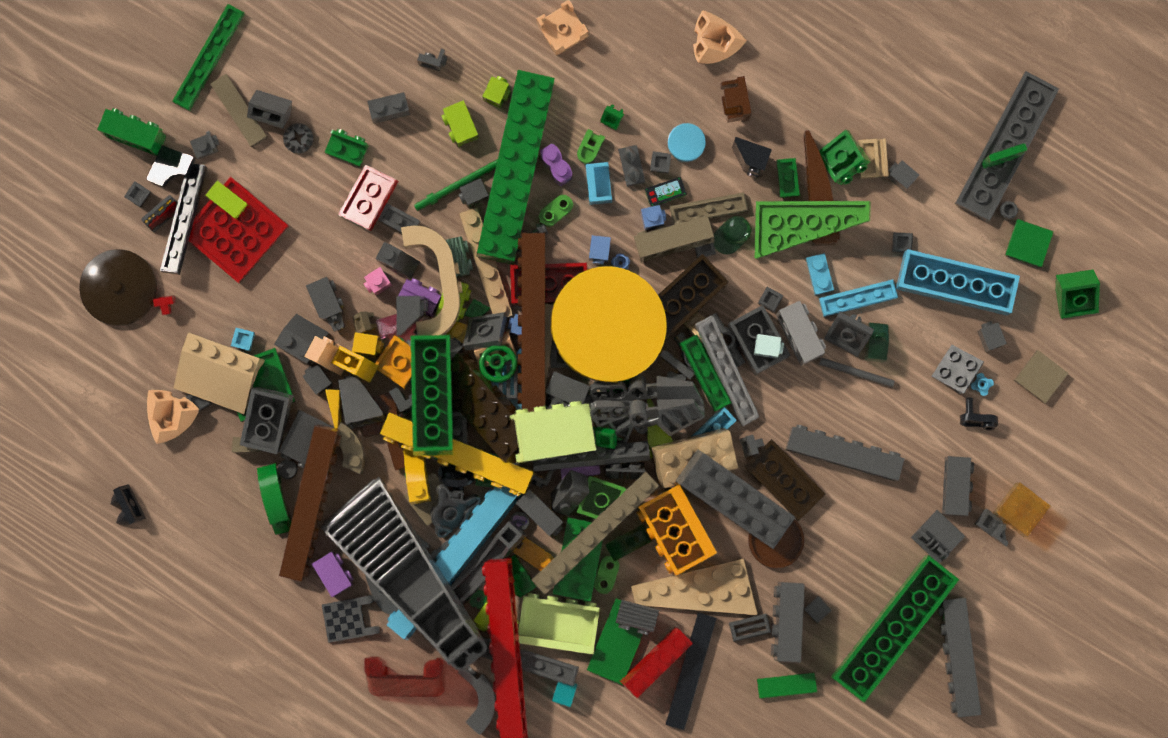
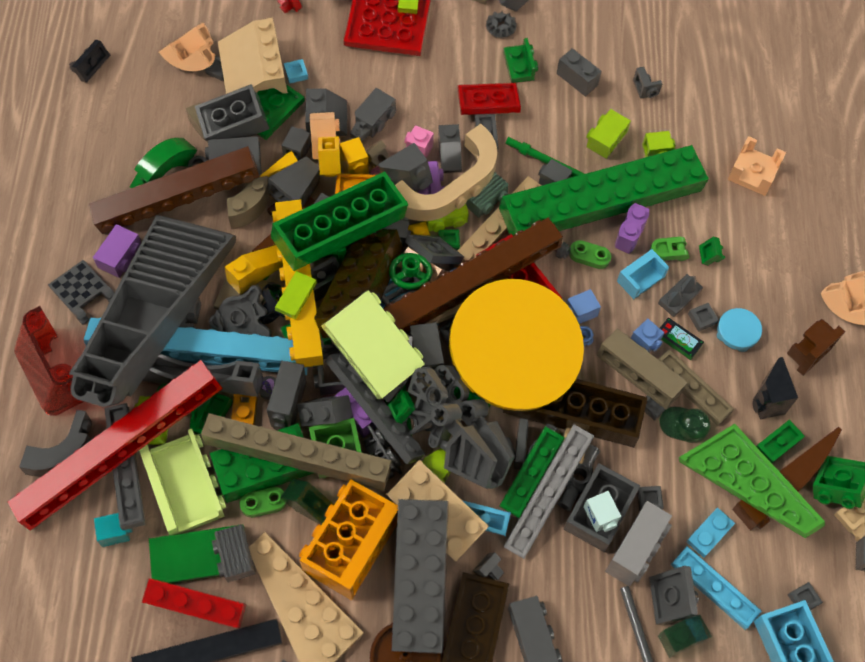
camera: 55 degrees right, 20 degrees down
none -> lime tile [275,271,317,319]

